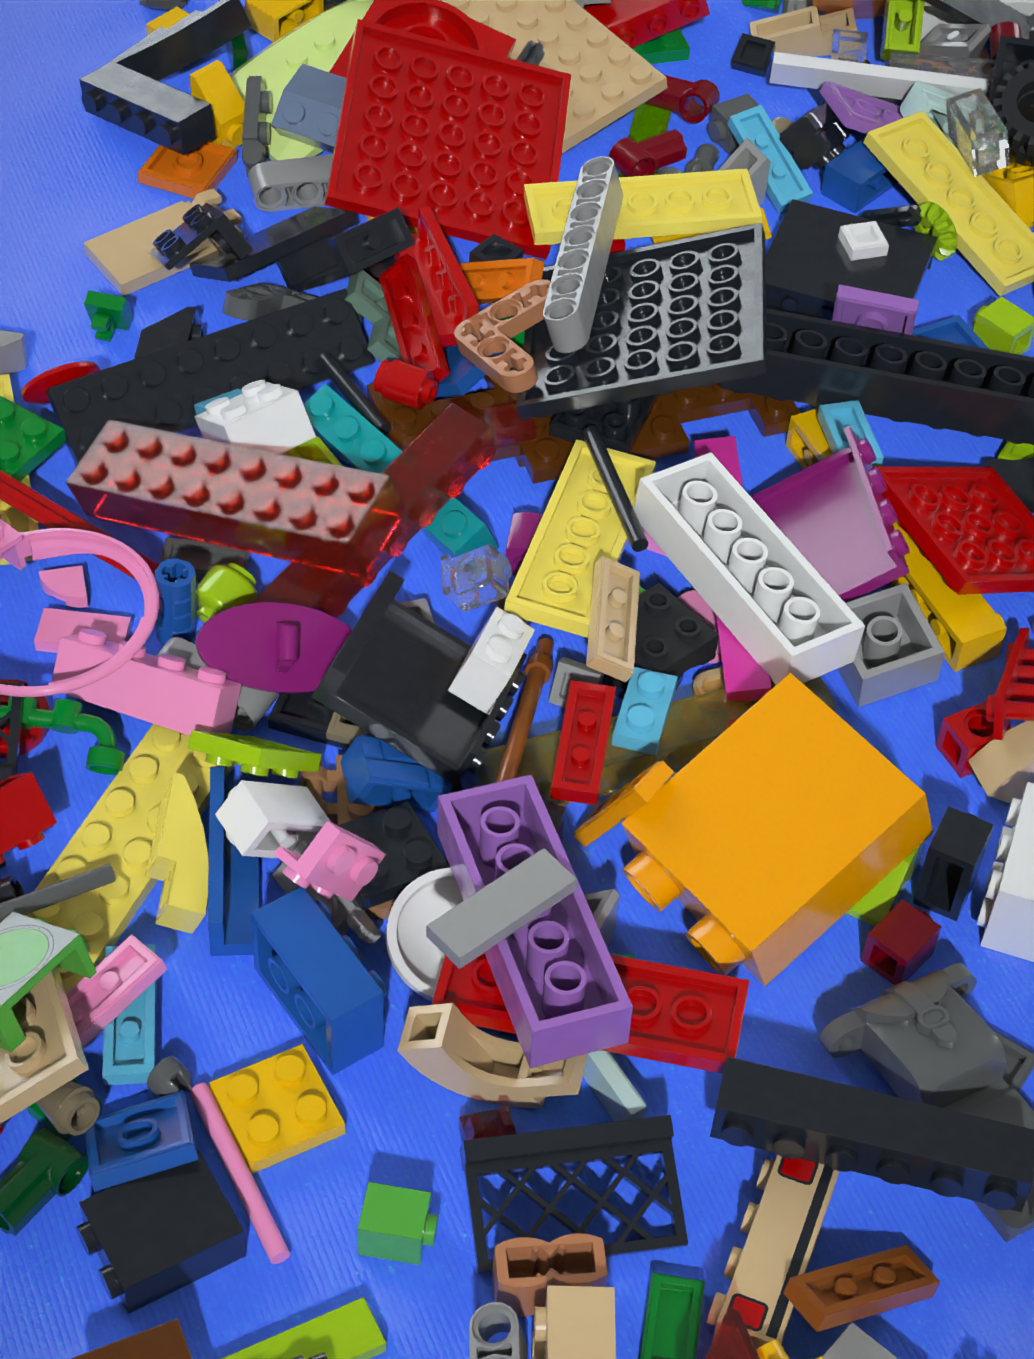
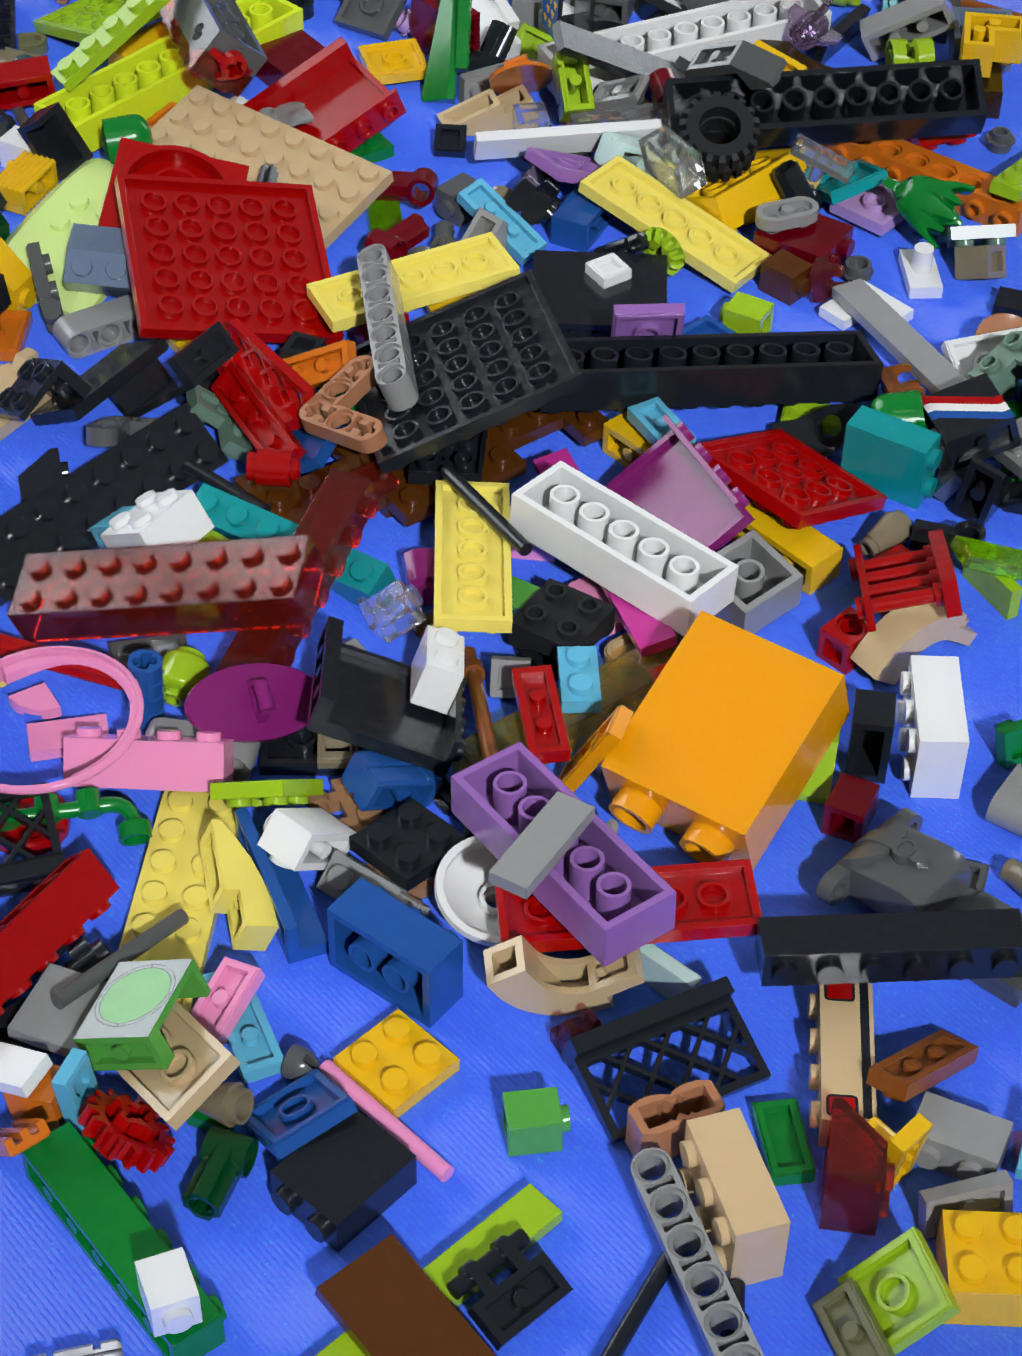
camera: 15 degrees left, 5 degrees down
bright pink bracket [274,820,386,902] -> none
tan tile [586,556,640,682] -> none

